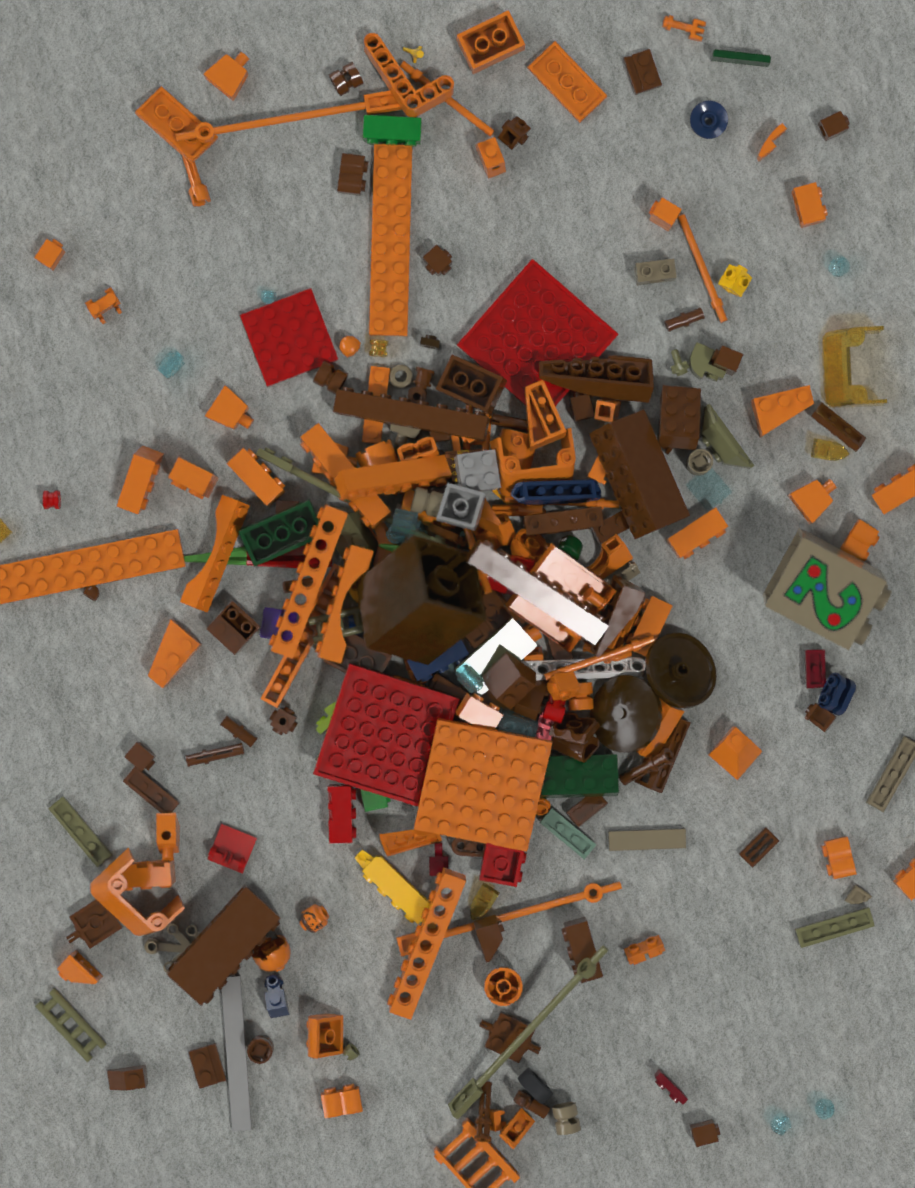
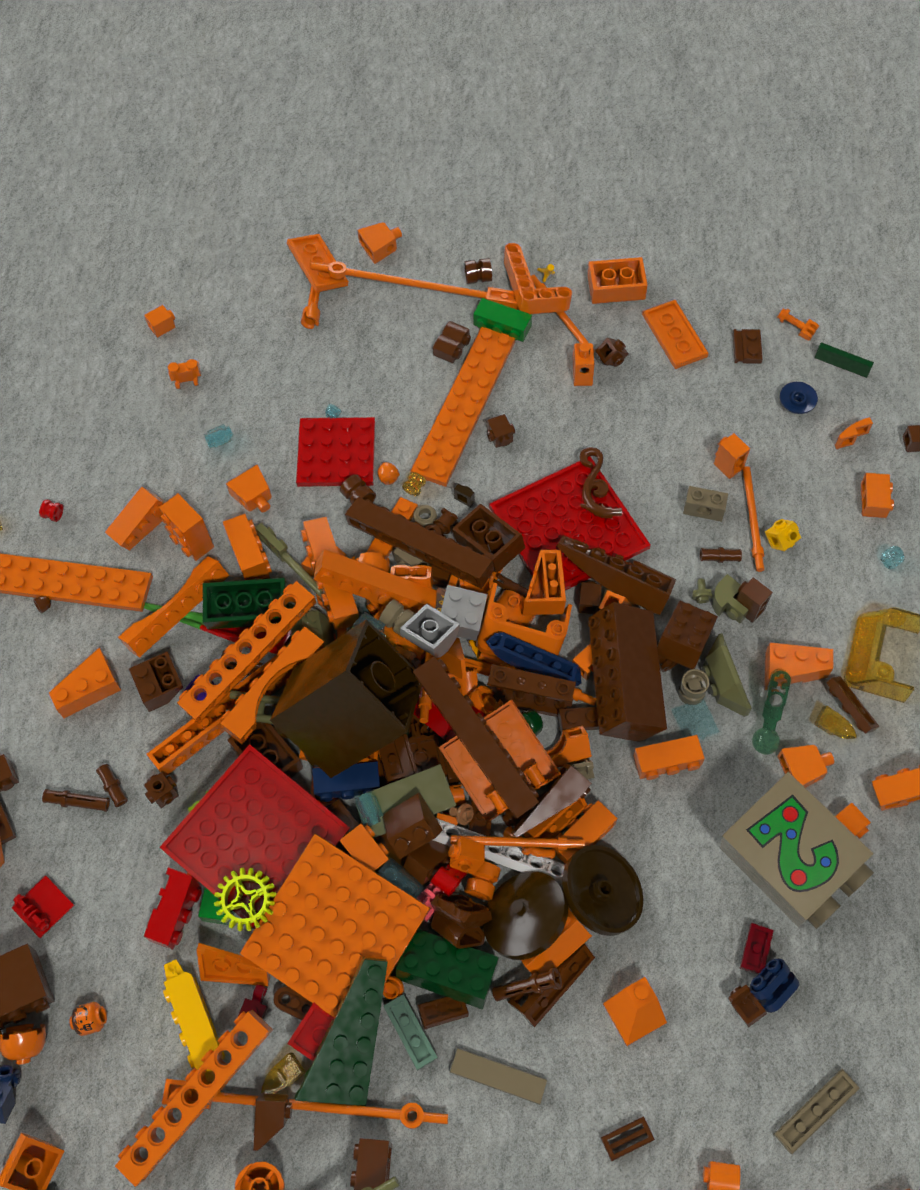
camera: 30 degrees right, 25 degrees down
none -> neon yellow gear [214,868,277,931]
none -> dark green wing [294,957,388,1106]
none -> medium nougat plate [449,803,474,825]
none -> reddish brown plant [579,447,622,518]
none -> clear green beam [752,669,791,755]

